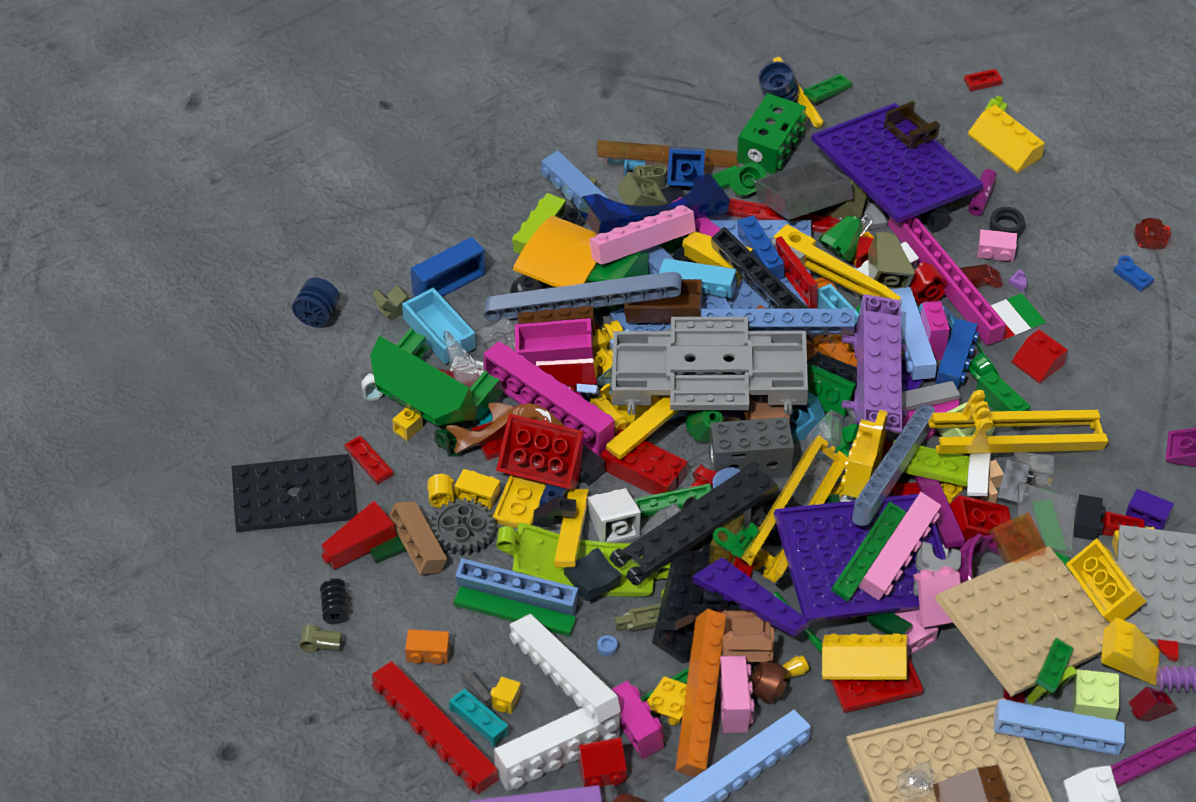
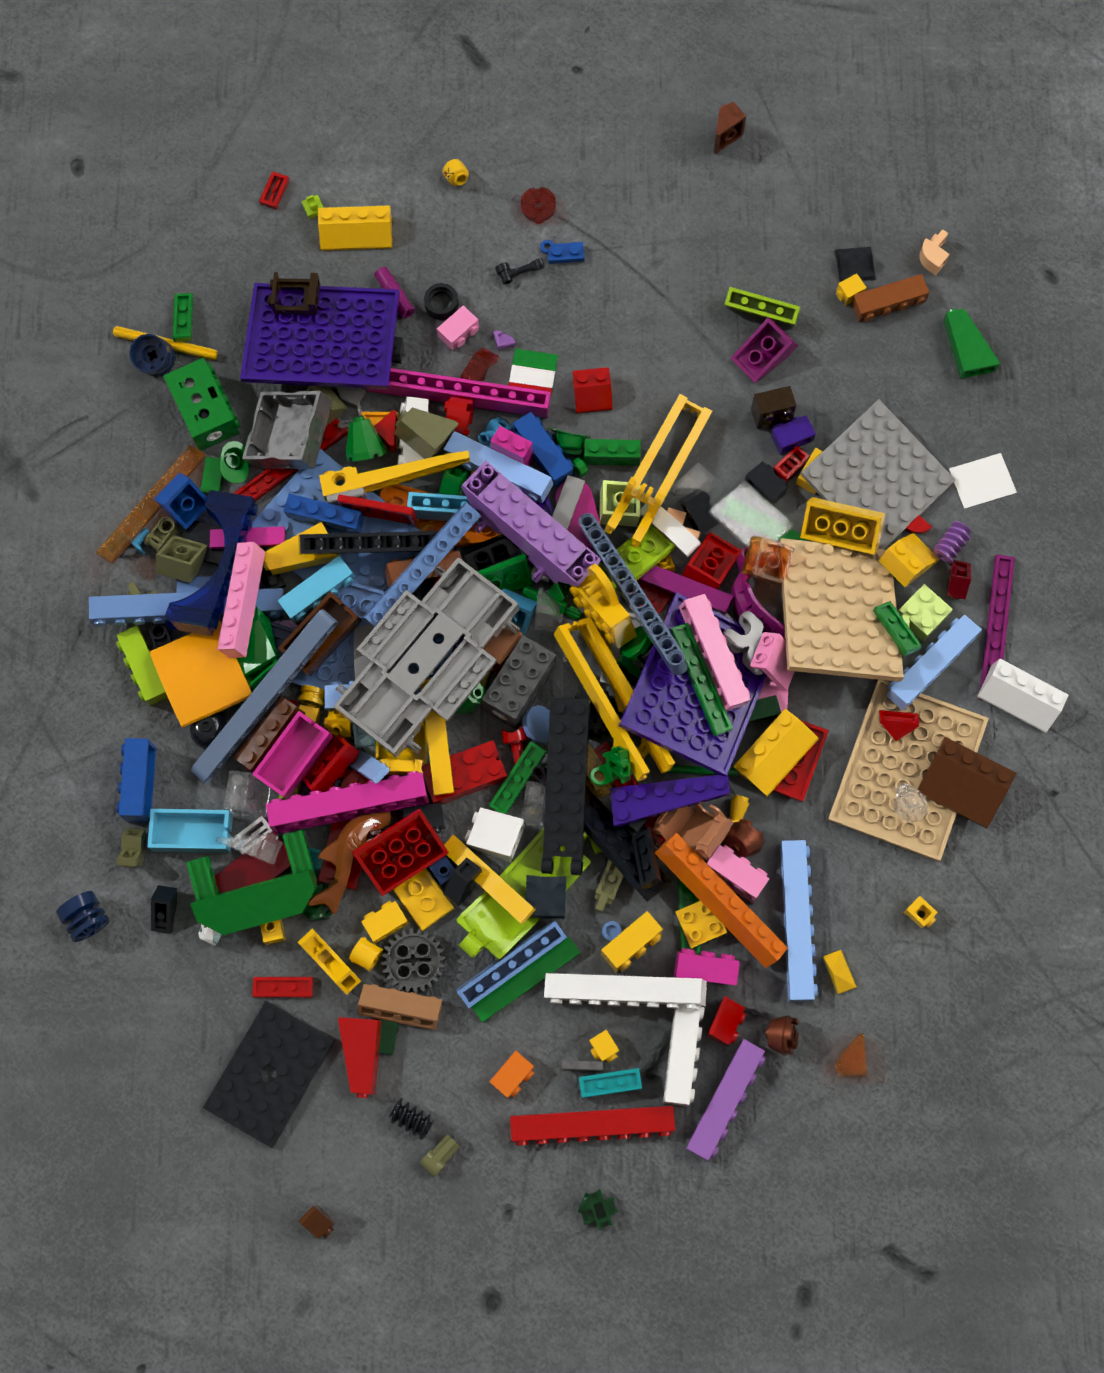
camera: 50 degrees left, 25 degrees up
none -> black slope [151,885,177,934]
none -> yellow arch [298,928,361,995]
none -> reddish brown slope [298,1206,336,1239]
none -> yellow head [443,159,469,186]
none -> black brick [495,258,544,285]
none -> green tile [572,458,588,477]
none -> dark green piece [577,1189,619,1230]
none -> yellow brick [601,911,663,973]
none -> dark brown brick [751,386,796,429]
none -> red slope [879,710,920,741]

